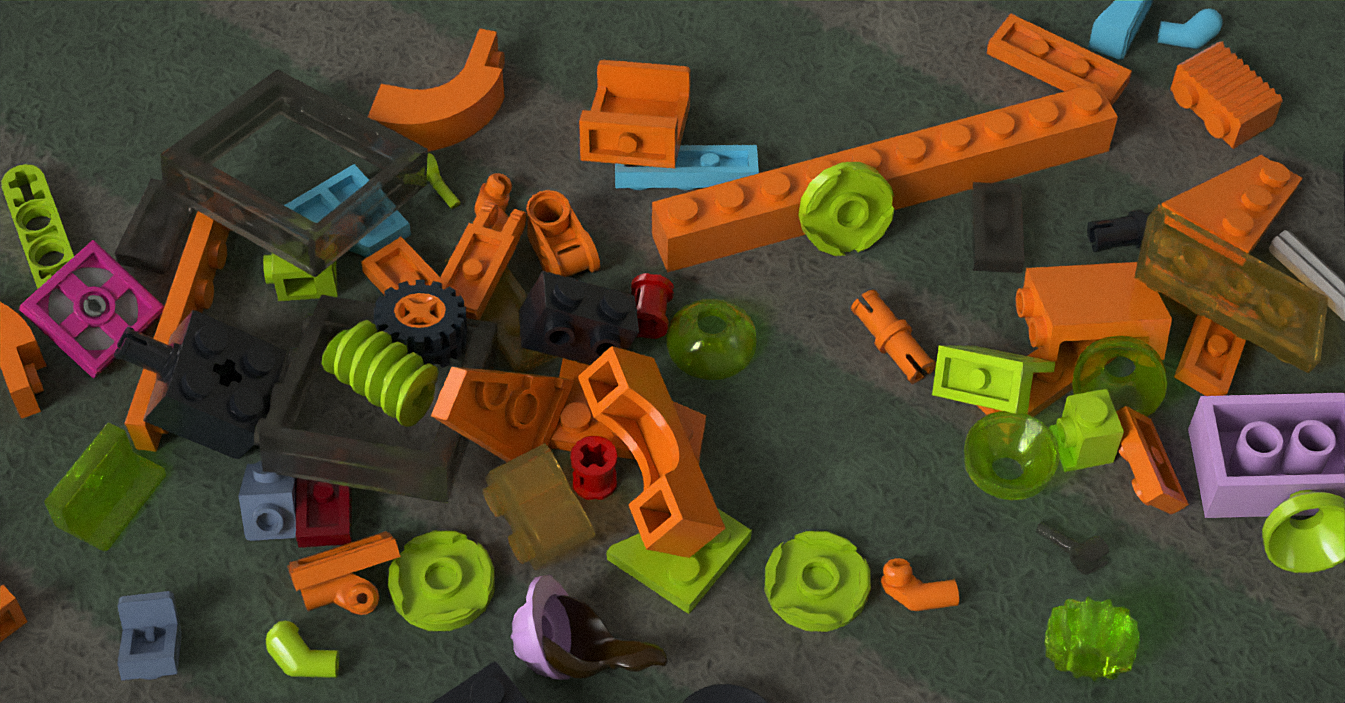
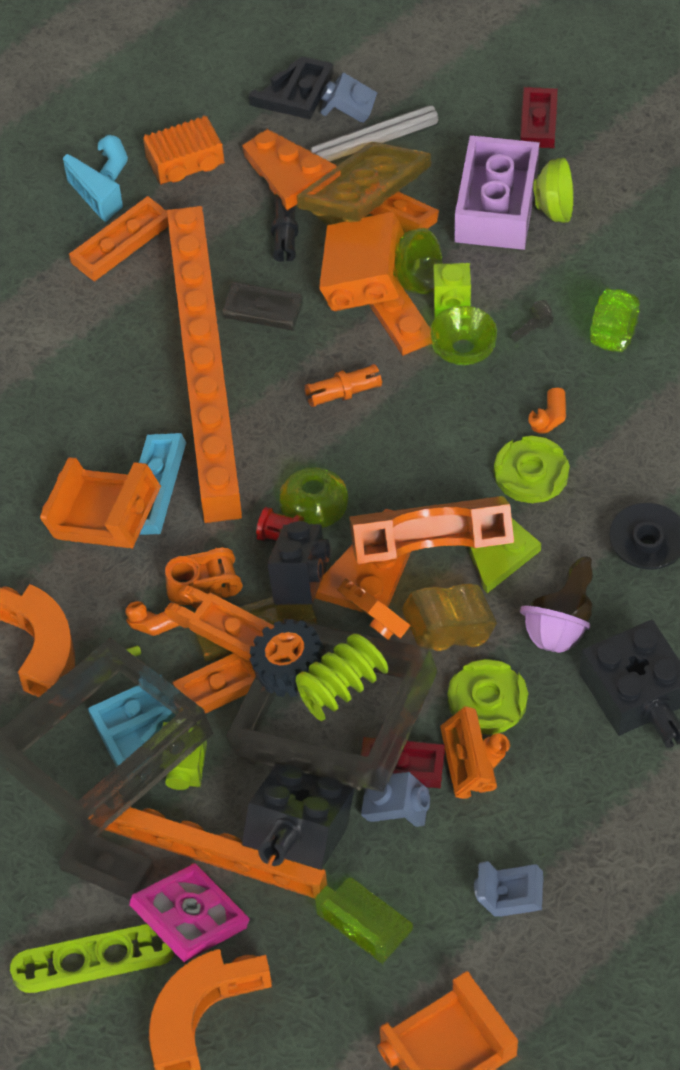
camera: 75 degrees left, 0 degrees up
lime arm [266,621,340,678] -> none
red bush [570,435,618,500] -> none
lime tile [798,162,895,256] -> none
lime panel [932,345,1055,414] -> none
orange plate [1116,406,1189,514] -> none

